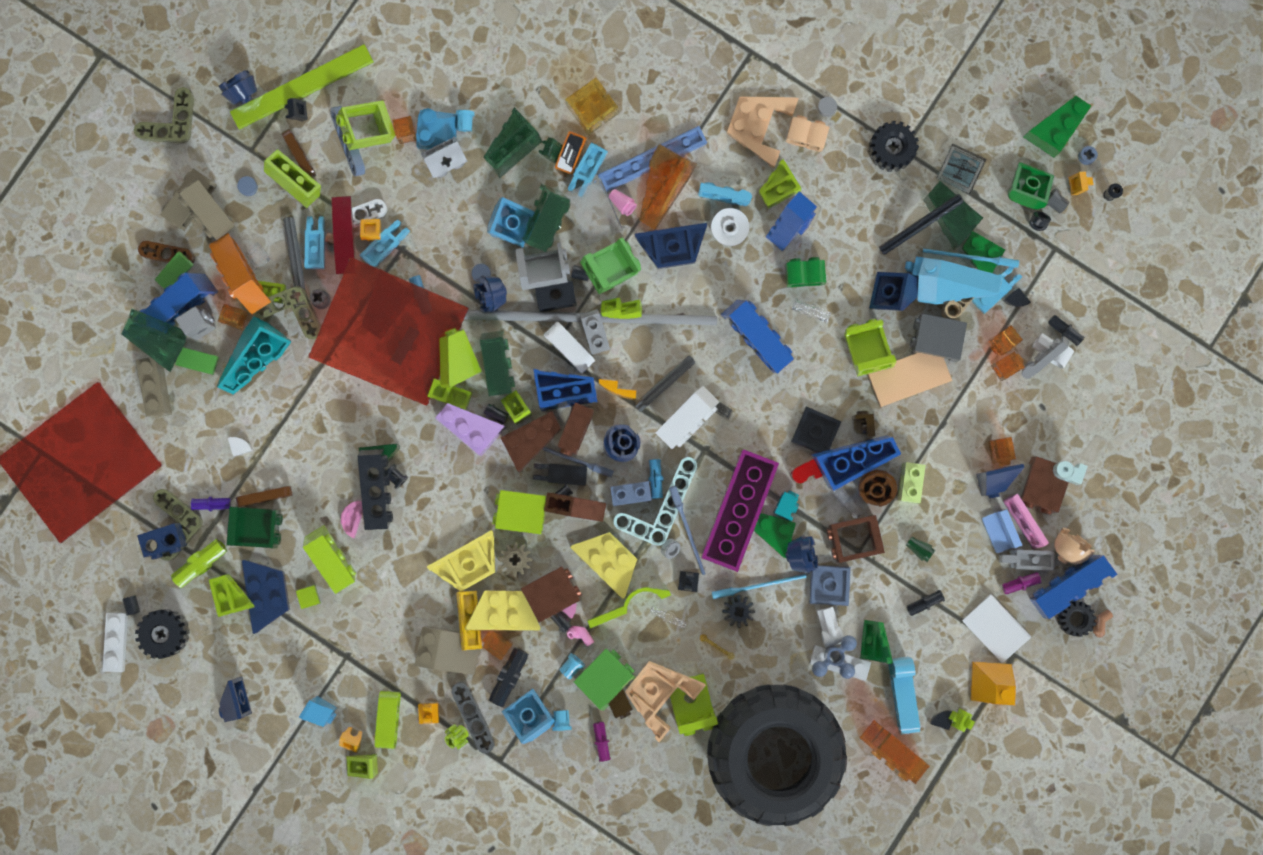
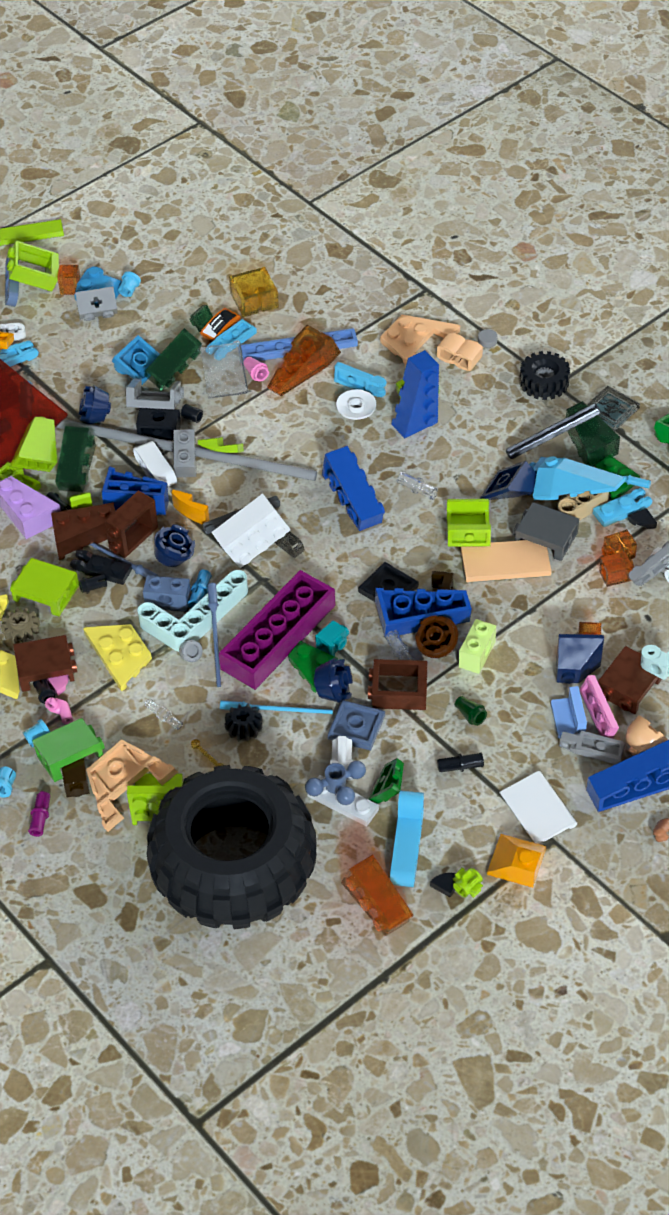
camera: 20 degrees right, 35 degrees down
clear green wedge [483,107,542,178] -> none
copper slope [544,492,606,522] -> none
bright green panel [580,237,641,295] -> none
lime piece [587,587,671,628] -> none
dark blue wing [635,223,707,269] -> none
black tile [678,571,699,592] -> none
green brick [785,257,827,288] -> none
red leg [791,459,823,484] -> none
magenta axle [1002,572,1042,594] -> none
black tyre [1057,601,1097,637] -> none

